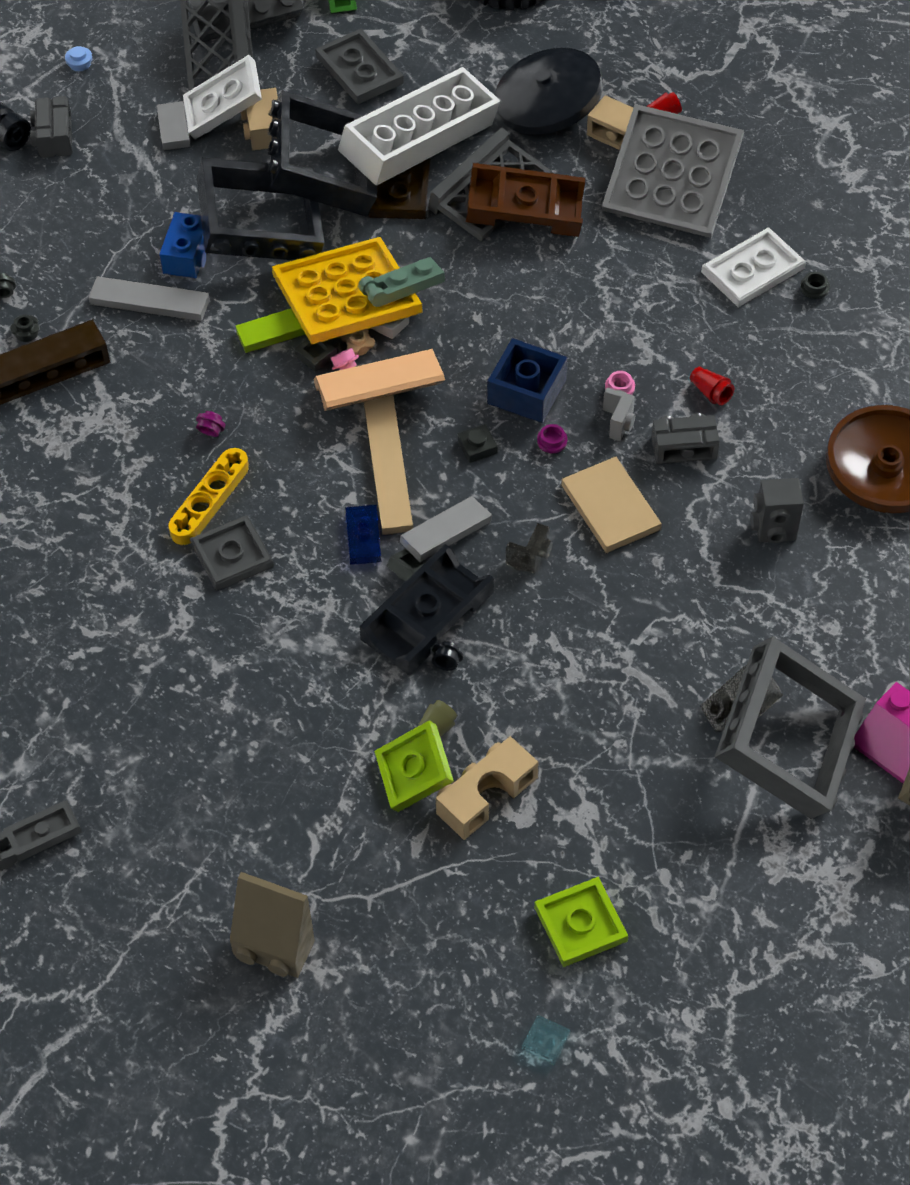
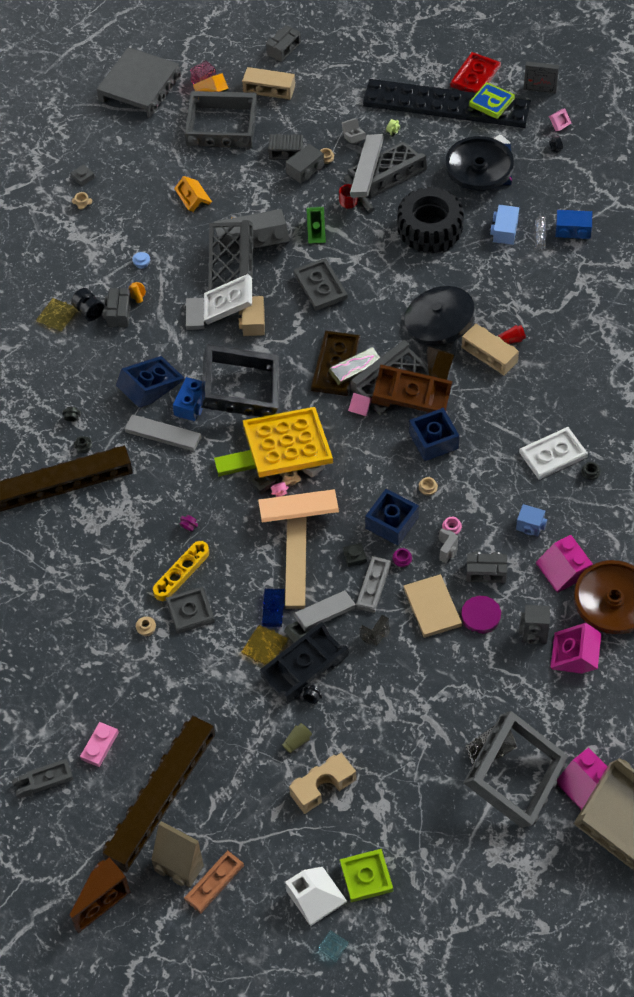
camera: 10 degrees right, 0 degrees up
black window [268,90,377,217] -> none
white brick [338,67,501,186] -> none
sand green plate [358,257,445,307] -> none
lime plate [374,720,454,812] -> none
light grey plate [602,104,744,238] -> none
red cone [690,366,735,405] -> none
none -> reddish brown slope [69,857,131,934]
none -> bright pink plate [80,722,119,767]
none -> dark brown brick [103,715,215,873]
none -> dark blue slope [116,356,184,408]
none -> light orange plate [129,282,146,303]
none -> tan plate [136,617,156,636]
none -> nougat tile [184,850,244,914]
none -> clear yellow piece [241,625,288,665]
none -> white slope [285,867,347,926]
none -> tile [329,347,380,385]
none -> bright pink tile [348,393,372,416]
none -> light grey tile [356,556,391,613]
none -> dark blue brick [409,408,460,461]
none -> tan plate [418,477,438,496]
none -> dark brown slope [427,347,454,380]
none -> magenta tile [461,596,501,634]
none -> medium blue brick [516,504,547,536]
none -> dark pink slope [536,535,593,593]
none -> dark pink slope [551,623,601,674]

